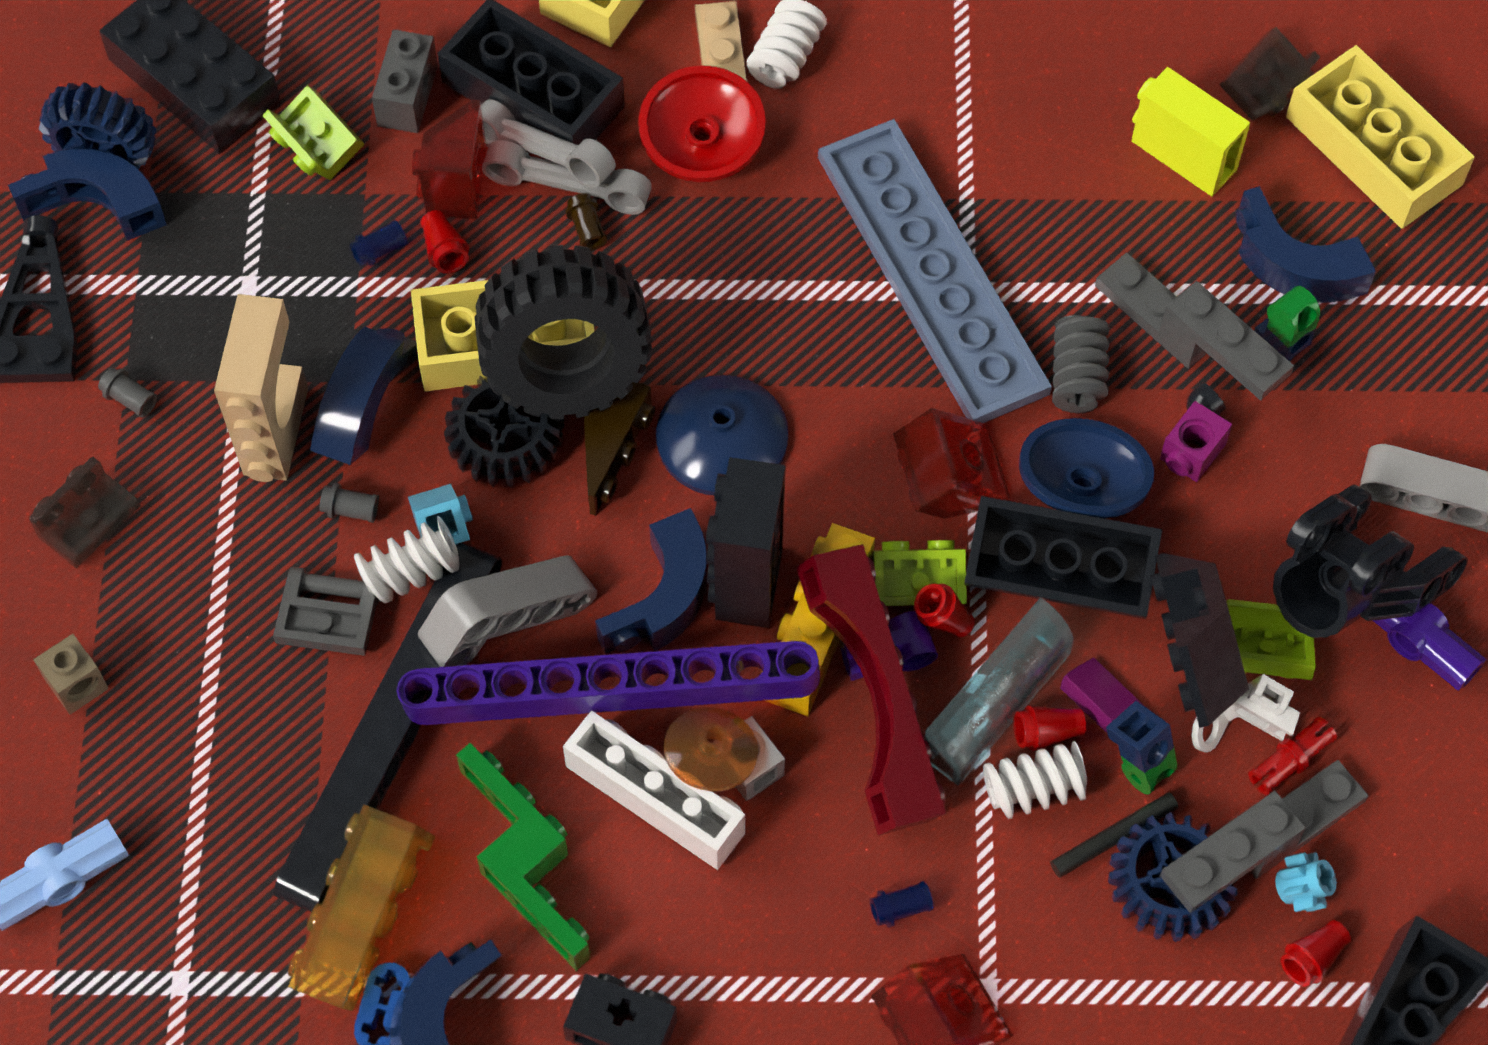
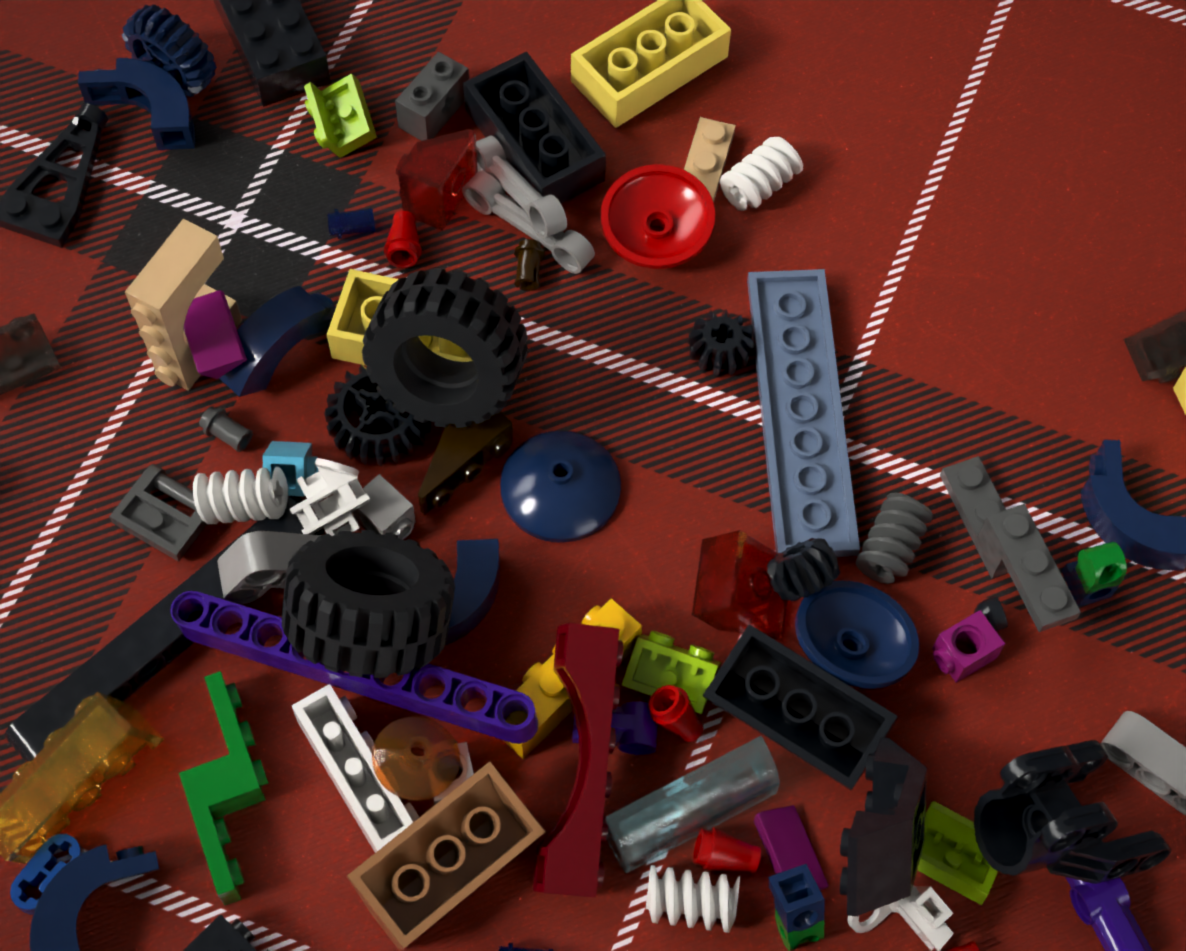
camera: 20 degrees right, 0 degrees up
dark grey pin [98,367,157,418] -> none
black brick [706,457,786,628] -> none
neon yellow brick [1132,67,1250,197] -> none
none -> magenta slope [183,290,247,379]
none -> black tyre [281,530,455,678]
none -> white piece [290,458,370,536]
none -> medium nougat slope [347,761,545,950]
none -> light grey brick [352,474,416,540]
none -> black gear [688,309,755,377]
none -> black gear [767,538,840,601]

